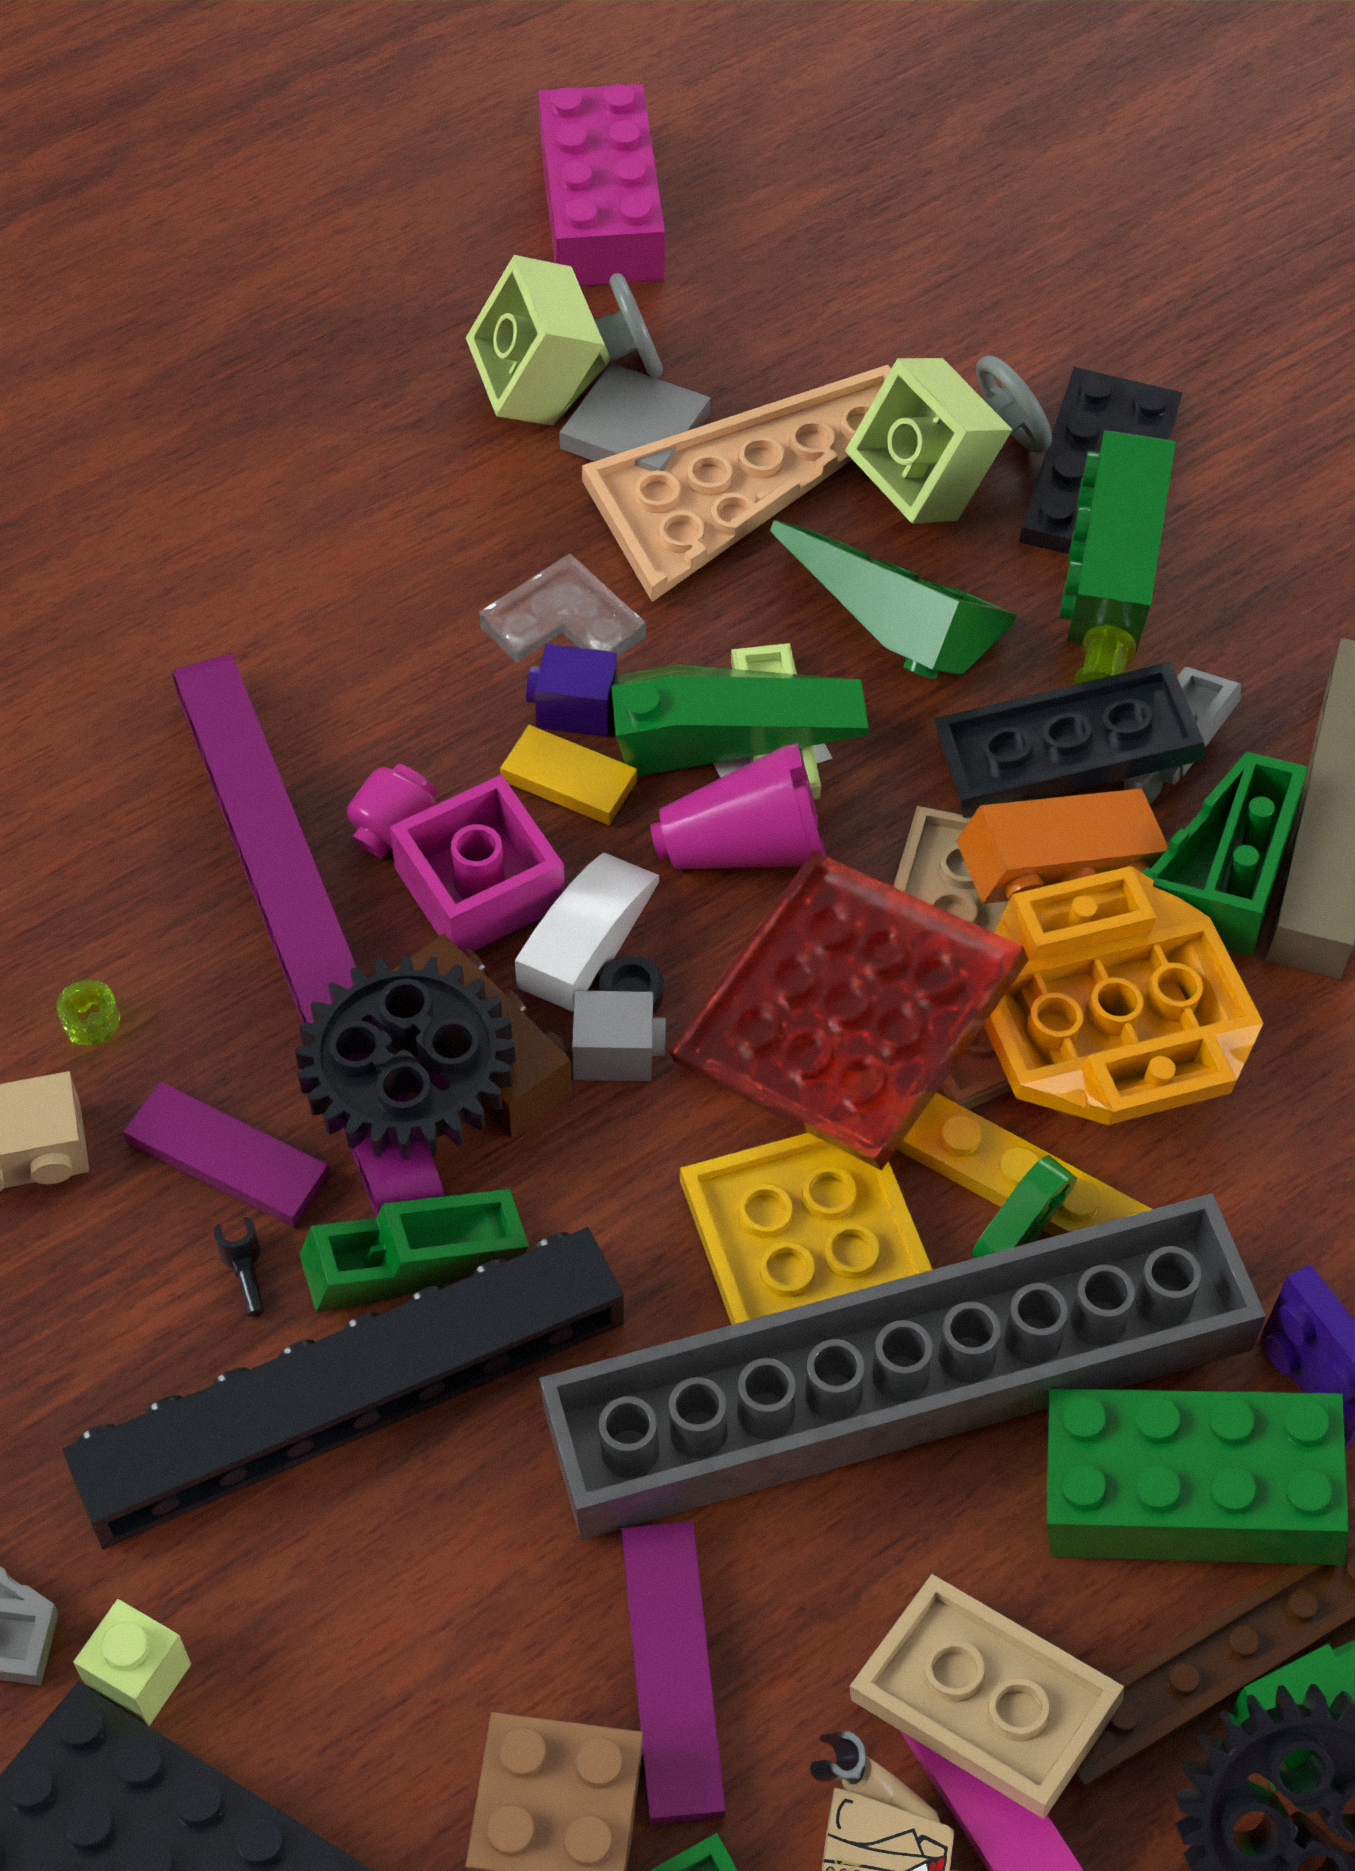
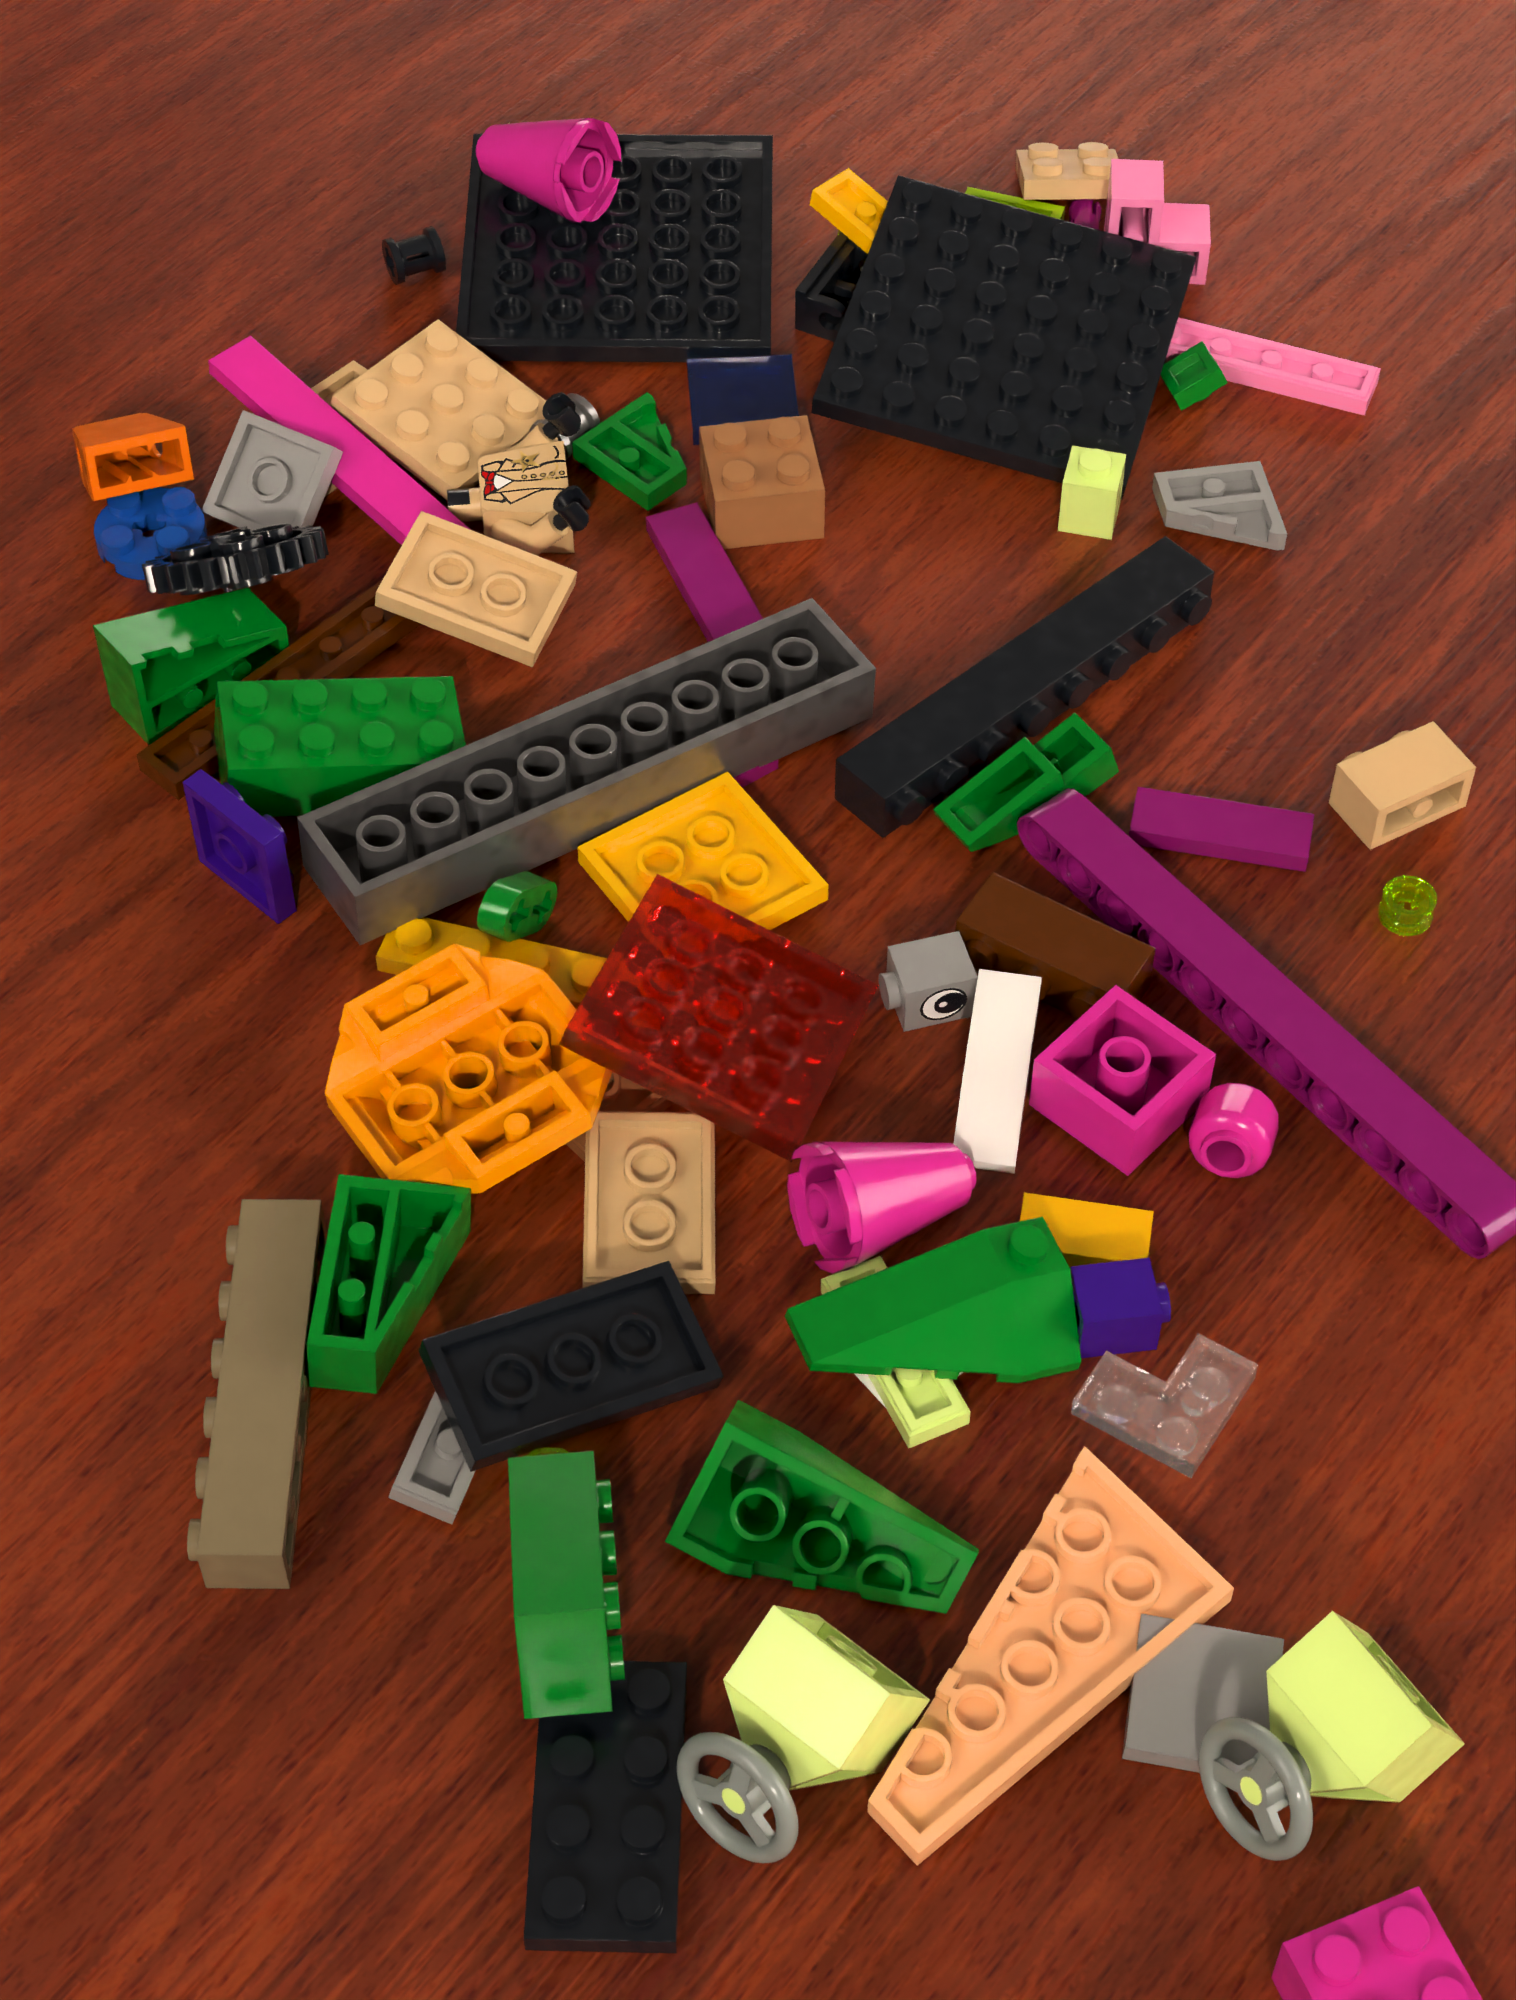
camera: 165 degrees right, 5 degrees down
black hand [214,1216,265,1317] -> none
black gear [295,955,516,1160] -> none
black tile [599,955,664,1014] -> none
orange brick [956,788,1168,904] -> none

